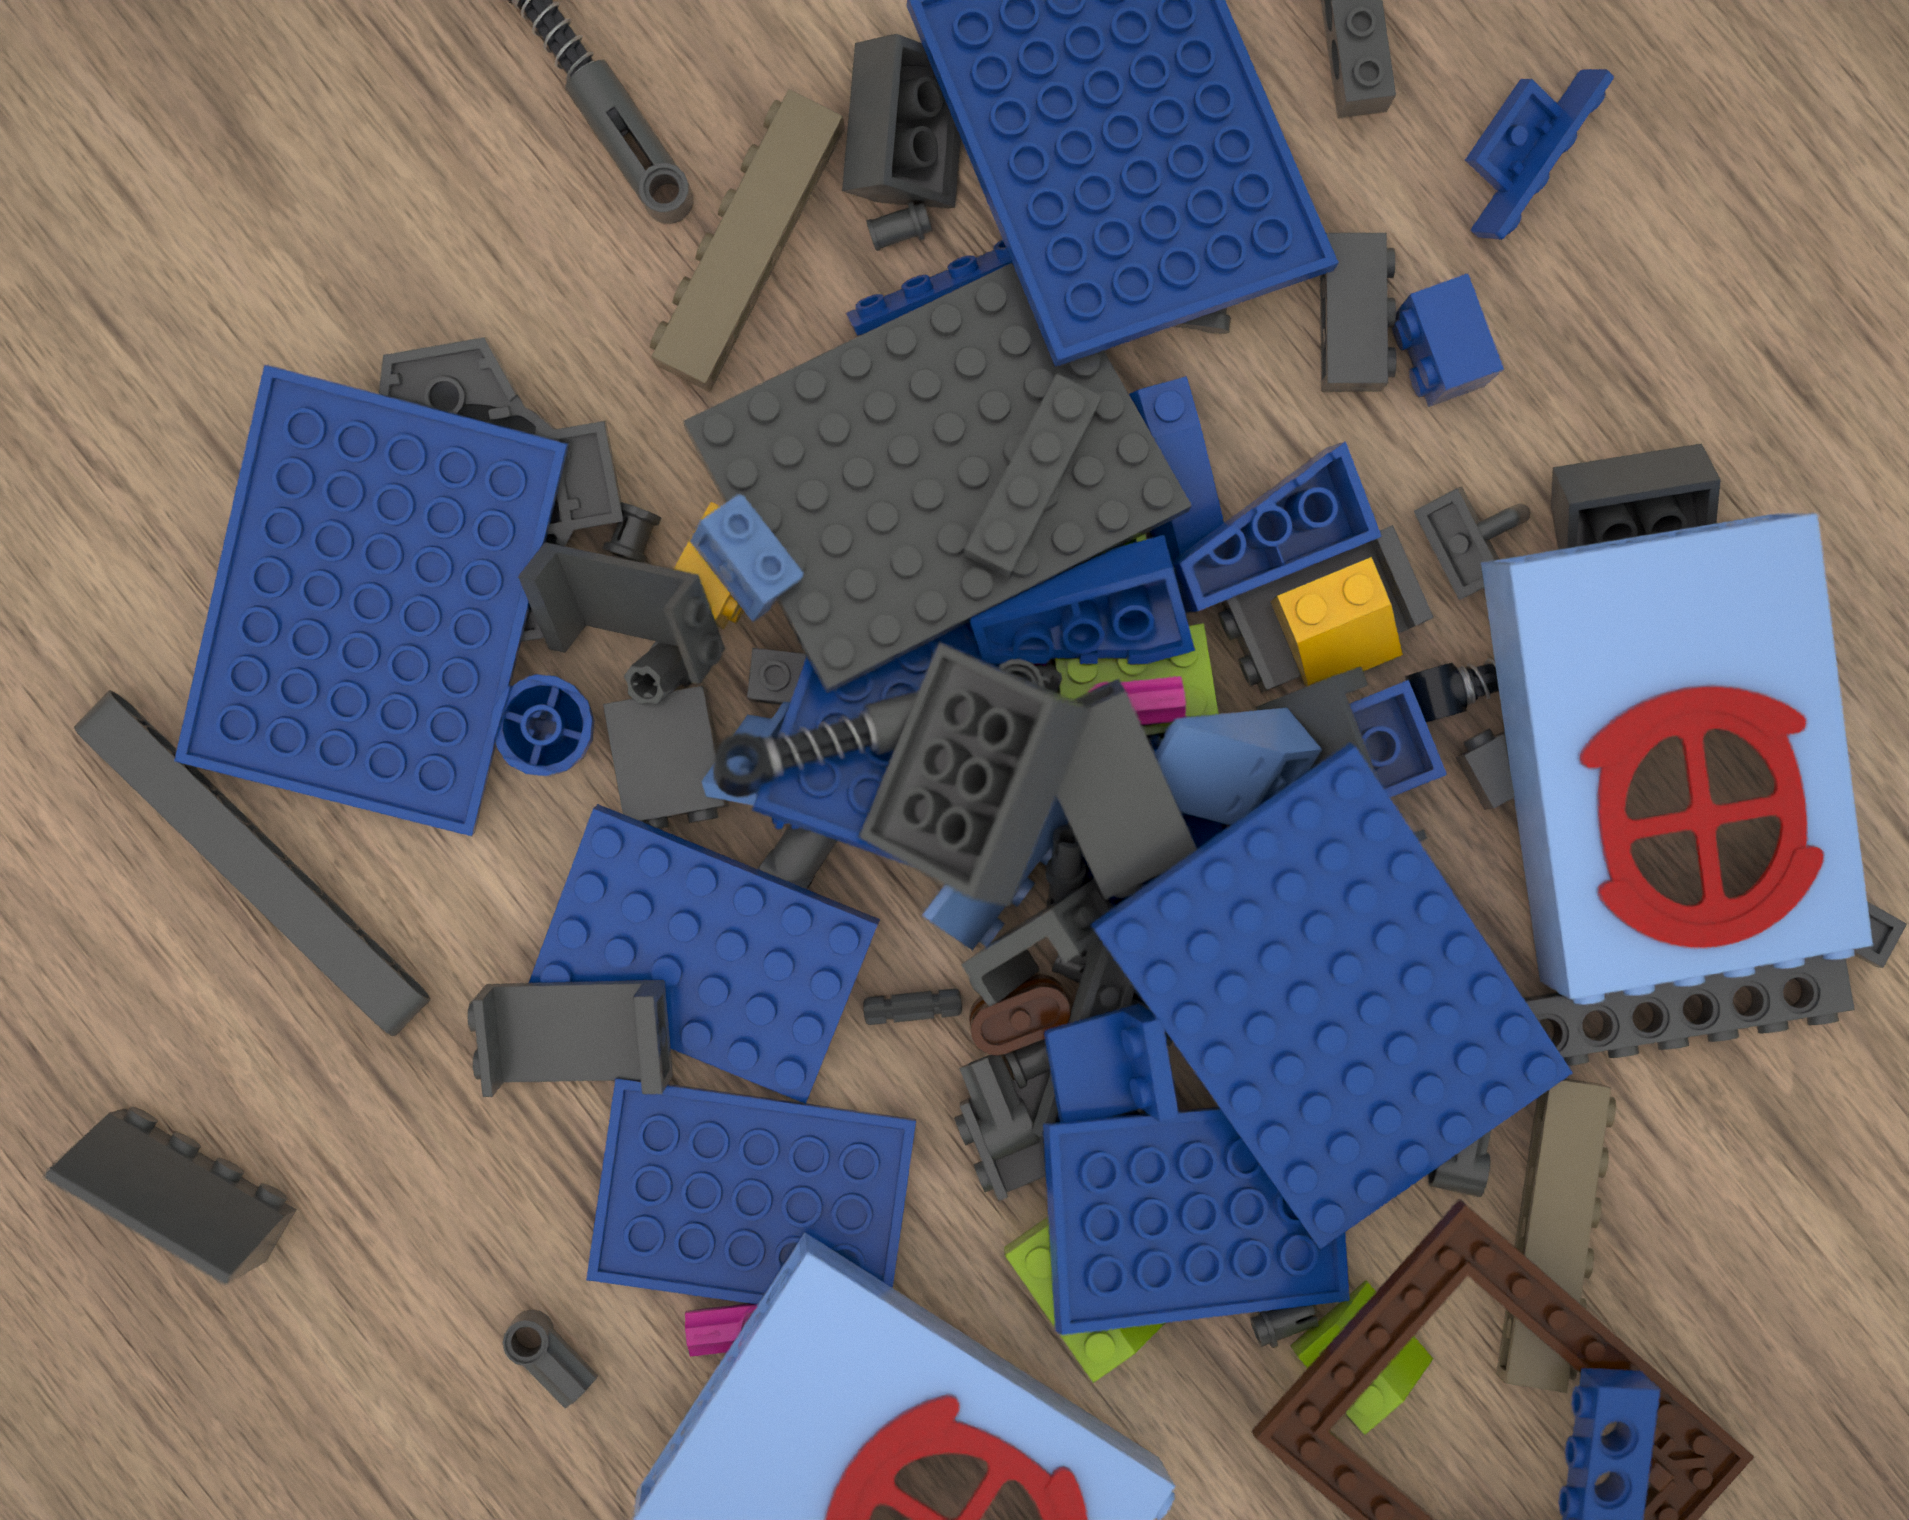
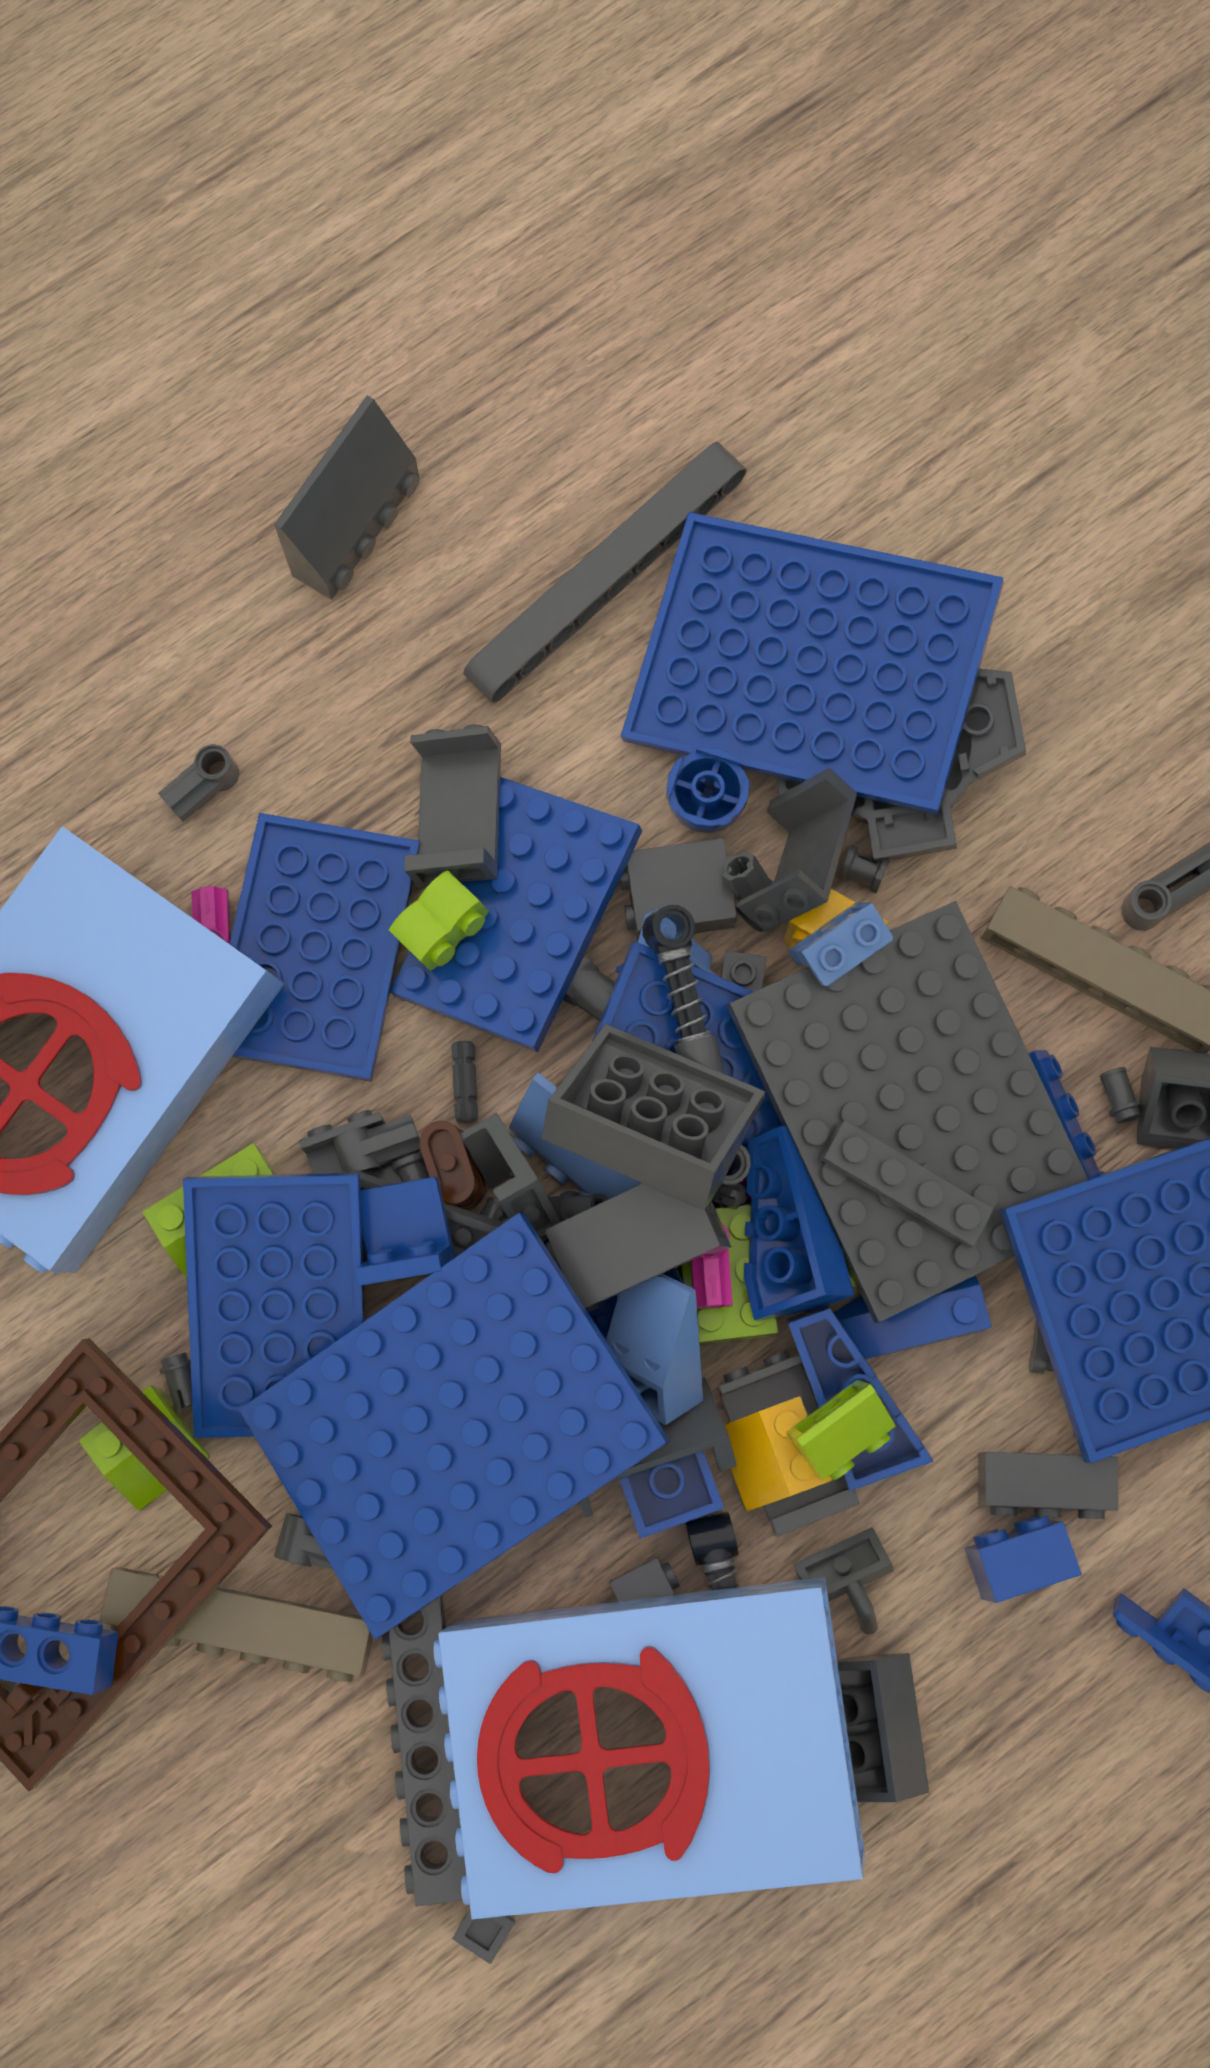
camera: 90 degrees right, 10 degrees down
none -> lime brick [389,870,489,971]
none -> lime slope [786,1380,896,1480]

